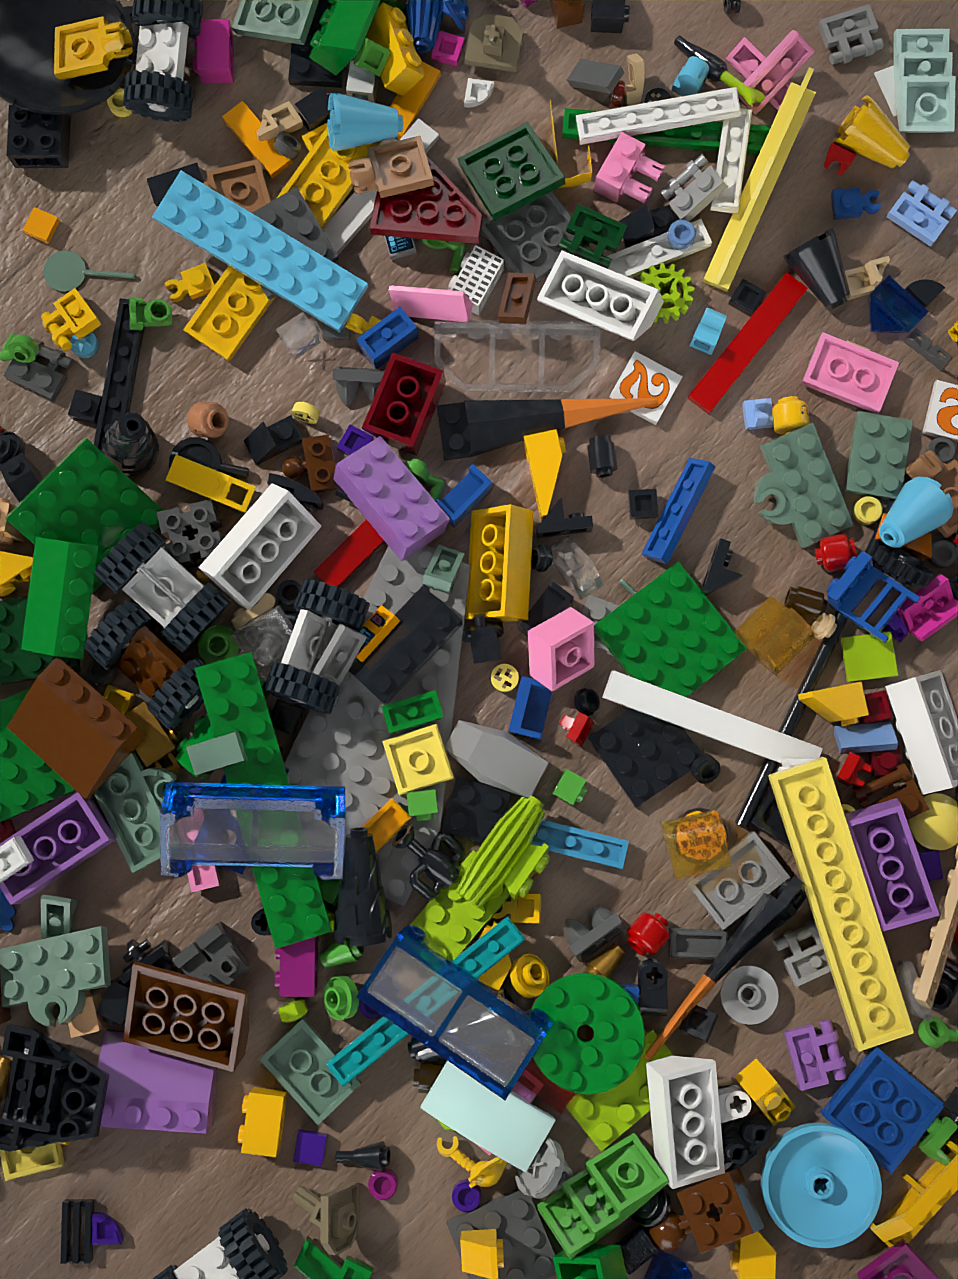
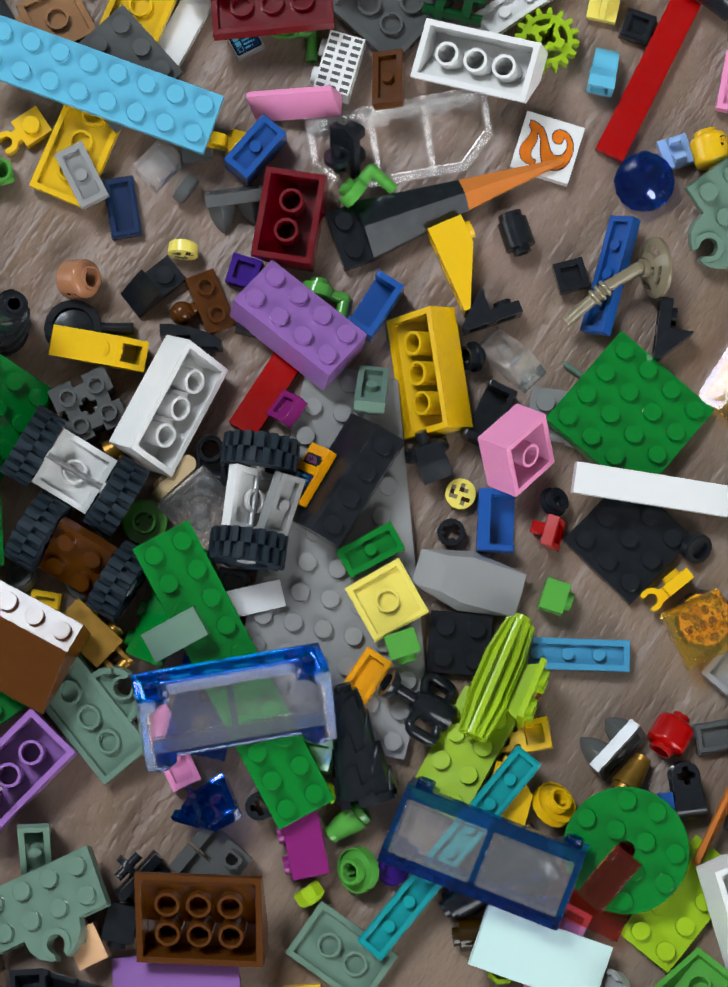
camera: 15 degrees left, 0 degrees up
none -> light grey plate [54,141,110,210]
none -> dark blue tile [103,175,143,241]
none -> clear blue slope [171,772,243,831]
none -> dark grey tile [173,173,199,204]
none -> white sticker [226,579,286,617]
none -> magenta plate [266,390,308,428]
none -> black hips [324,120,366,179]
none -> bright green plate [338,164,398,208]
none -> black bush [437,518,465,546]
none -> dark tan dish [562,237,672,326]
none -> clear red tile [576,844,642,914]
none -> clear blue dish [614,151,675,212]
none -> yellow plate [639,567,694,612]

